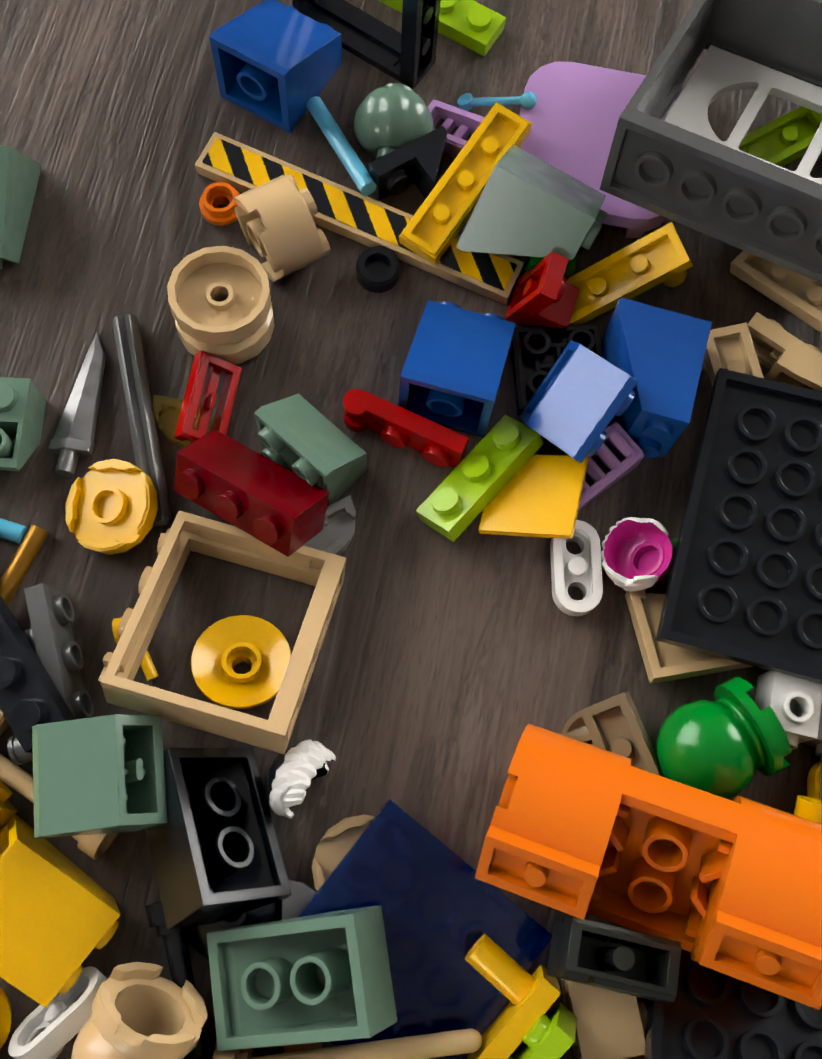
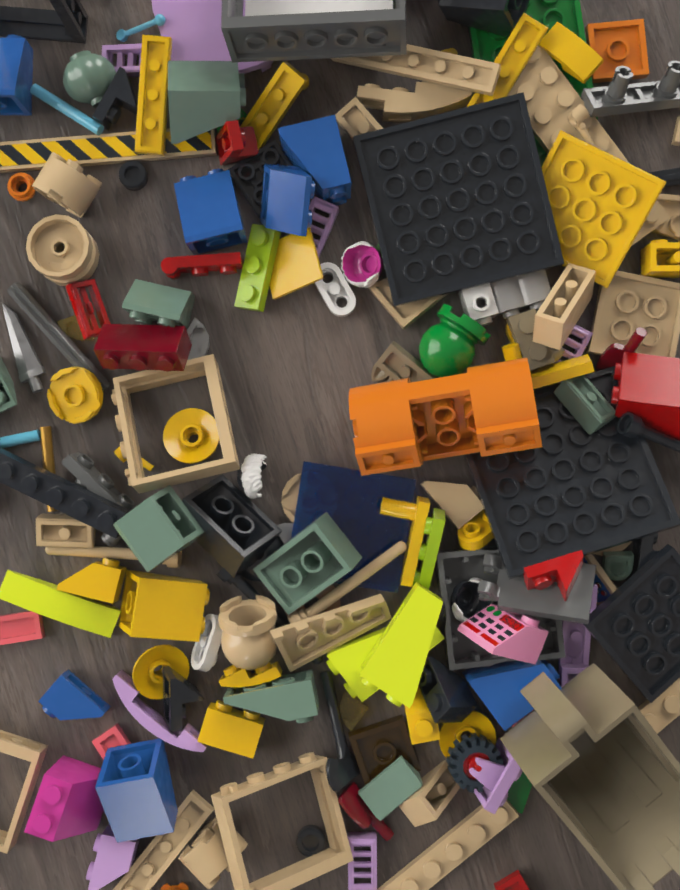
camera: 25 degrees left, 15 degrees up
pearl dark grey brick [547,916,682,1002] -> none

